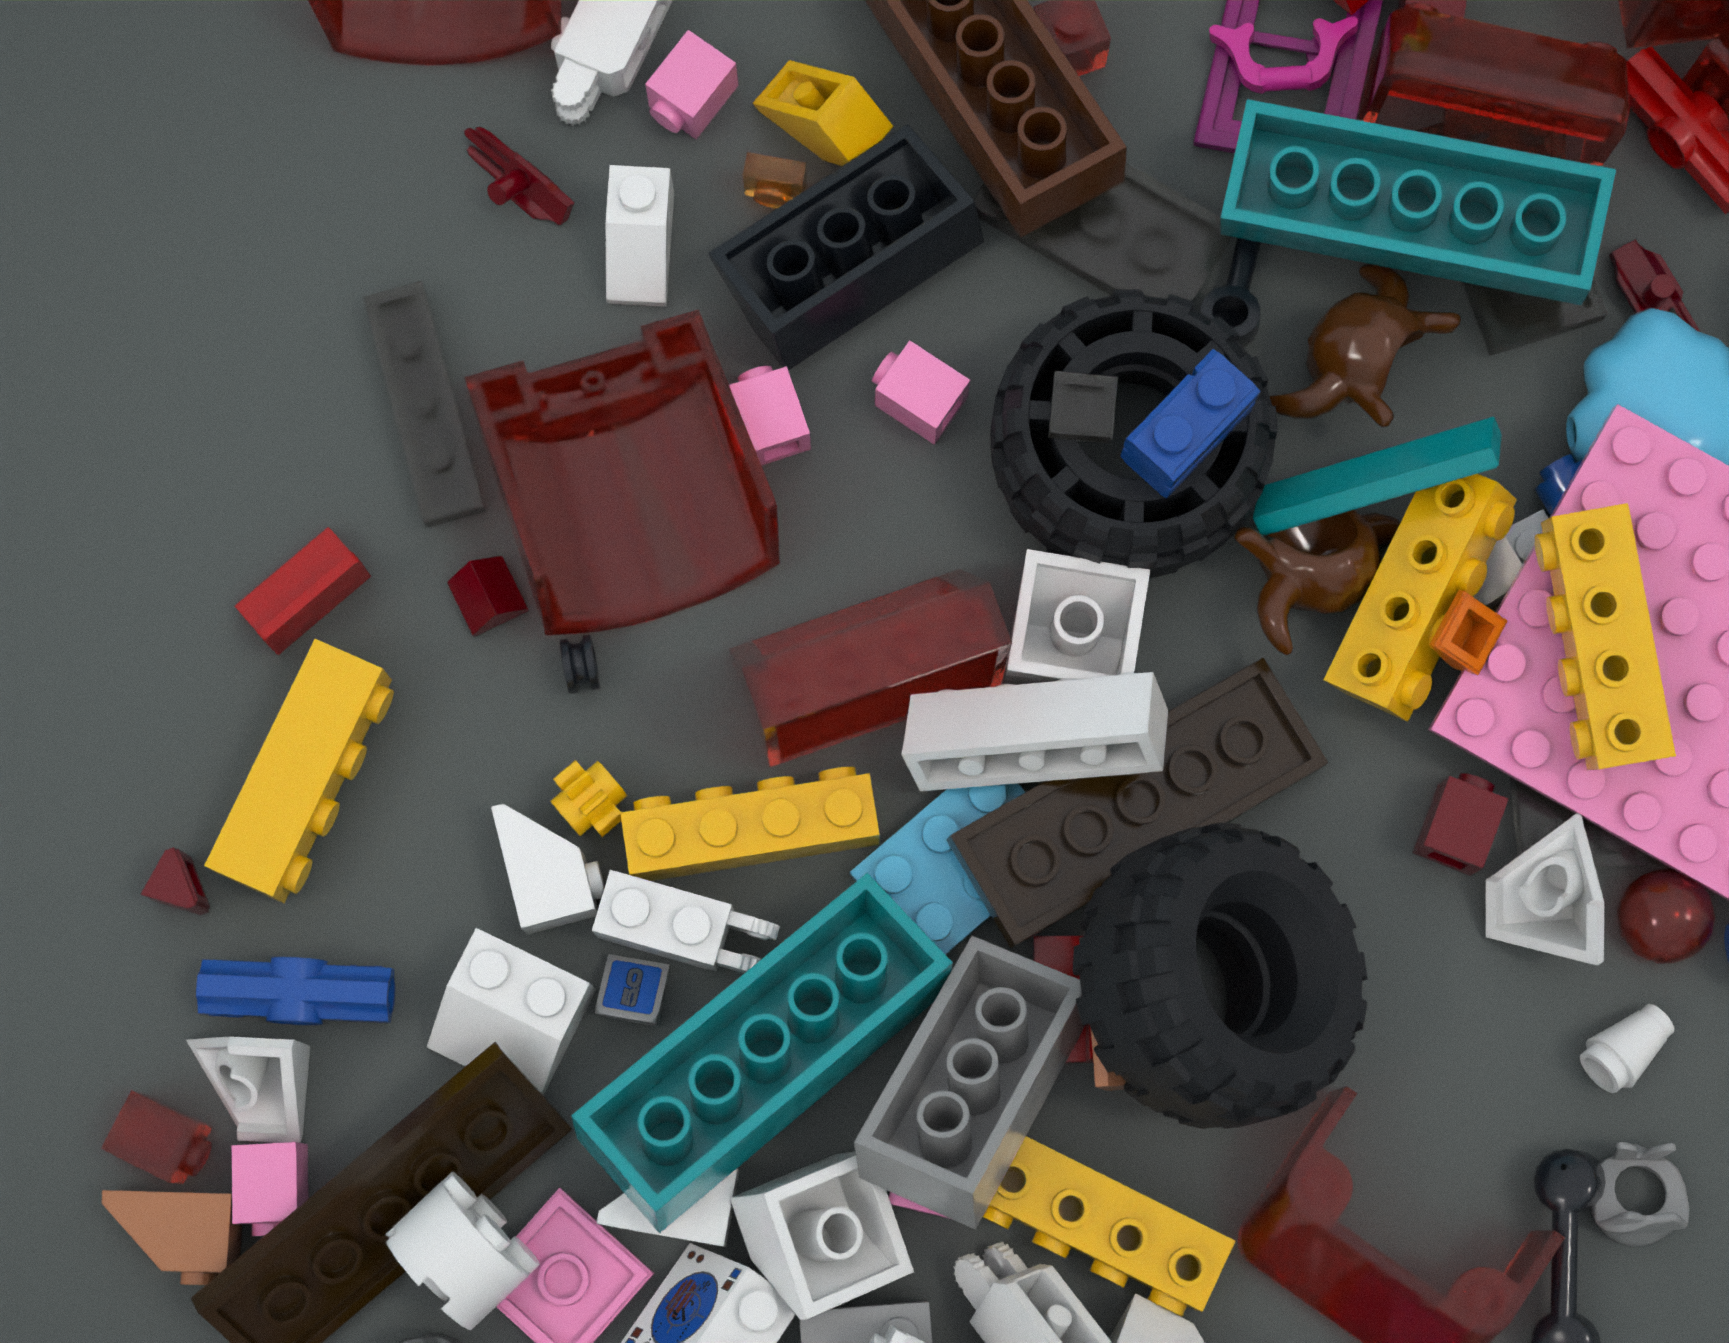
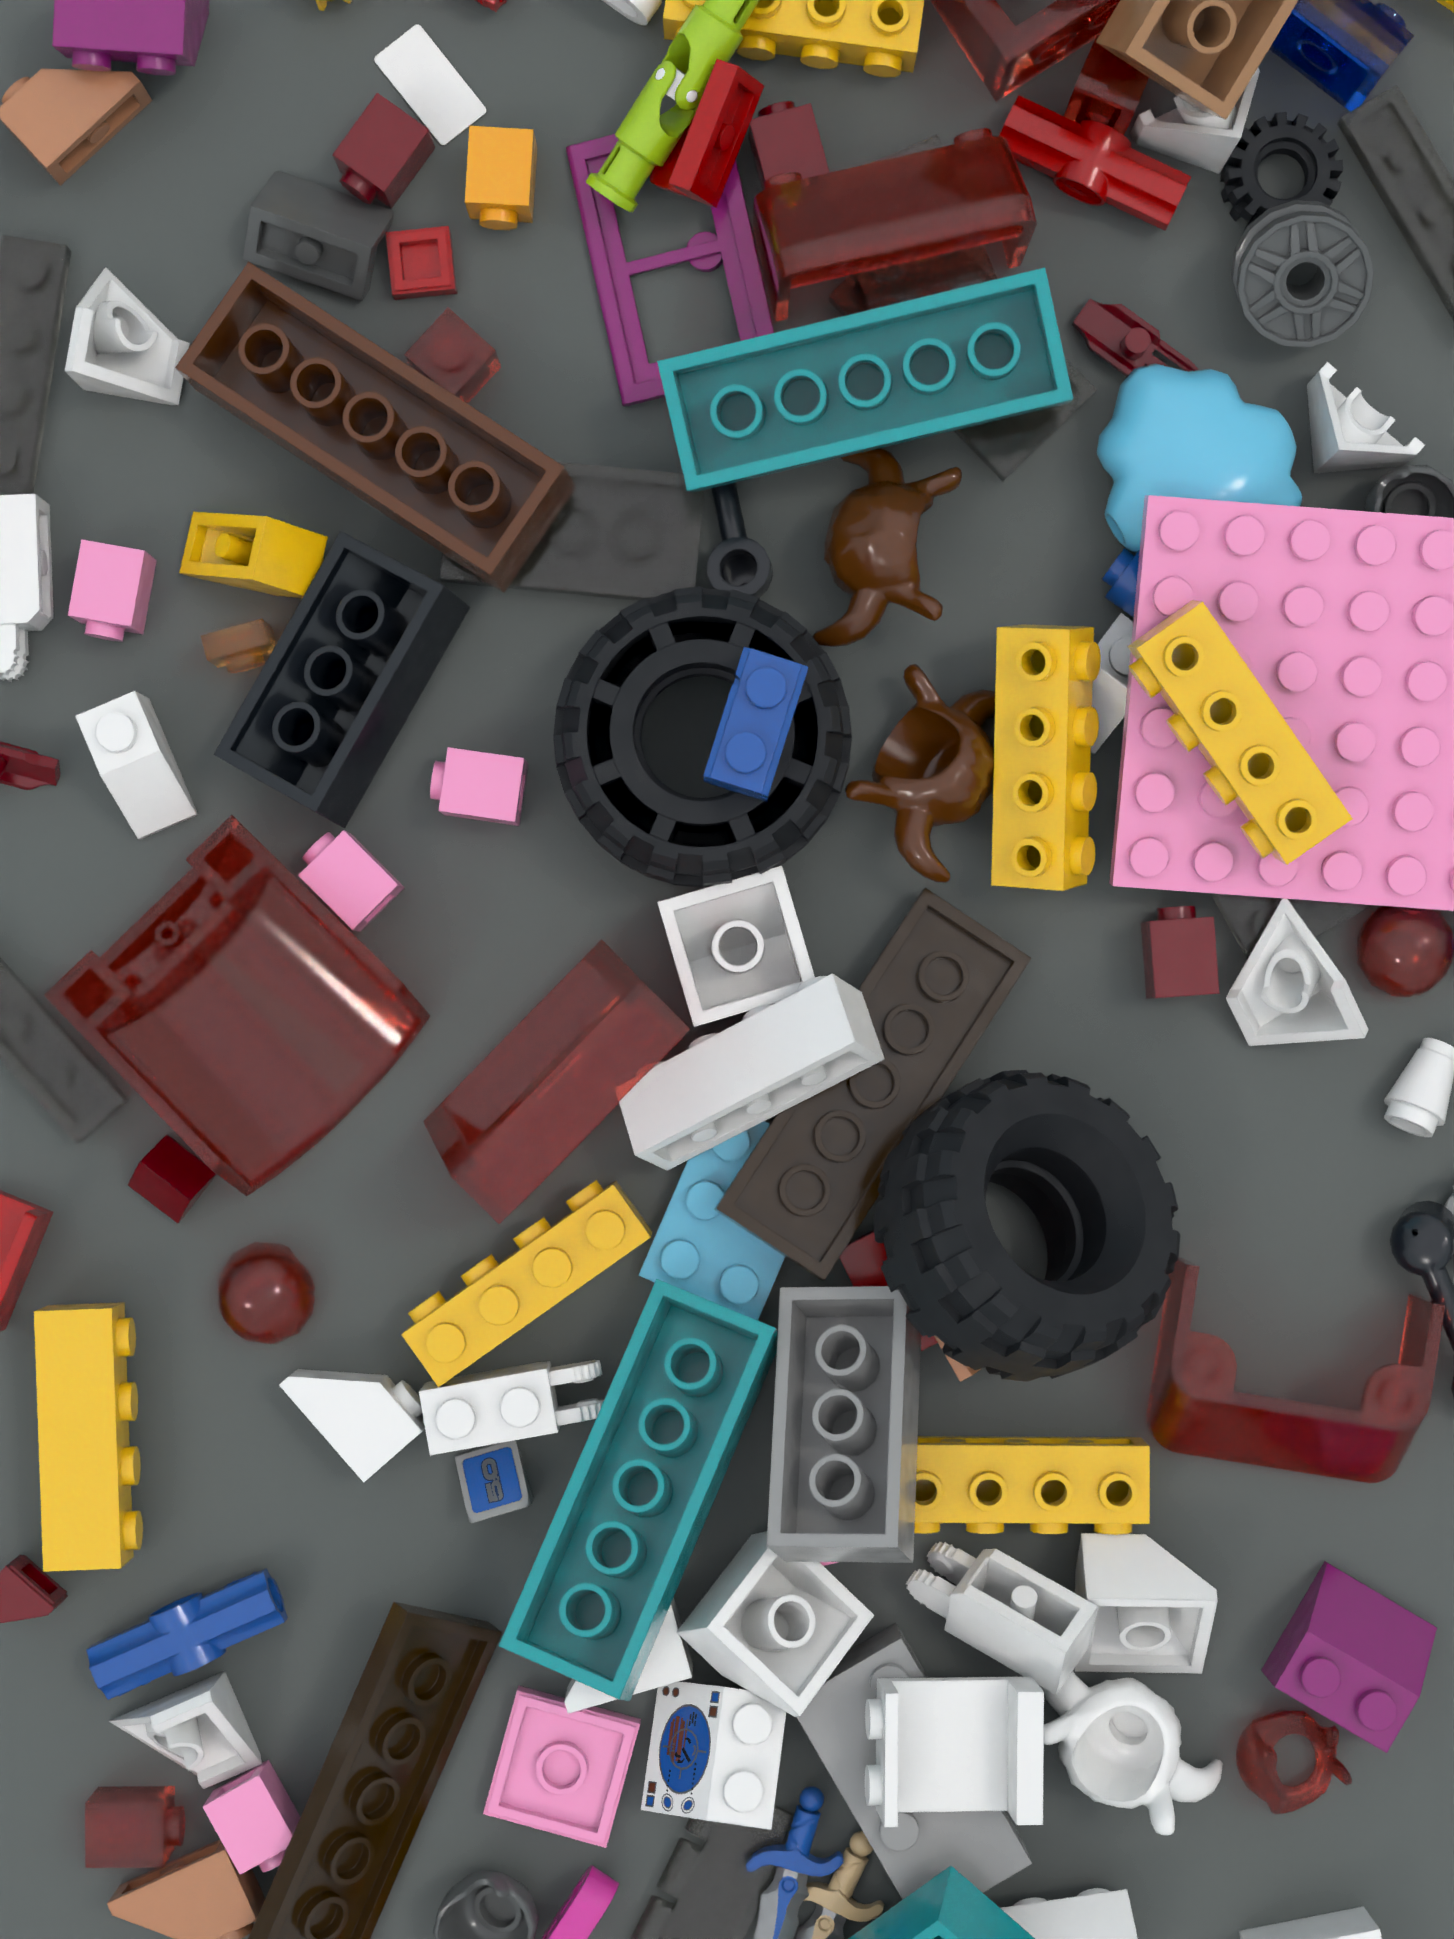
camera: 30 degrees left, 10 degrees up
white brick [386,1172,540,1330] -> none
white slope [427,928,596,1095] -> none
yellow gear [550,760,628,837] -> none
black bush [560,634,600,694] -> none
clear smoke tile [1048,371,1118,444] -> none
dark pink helmet [1209,16,1358,94] -> none
teal tile [1253,416,1502,536] -> none
orange slope [1429,590,1508,675] -> none
none -> clear red hair [218,1242,315,1344]

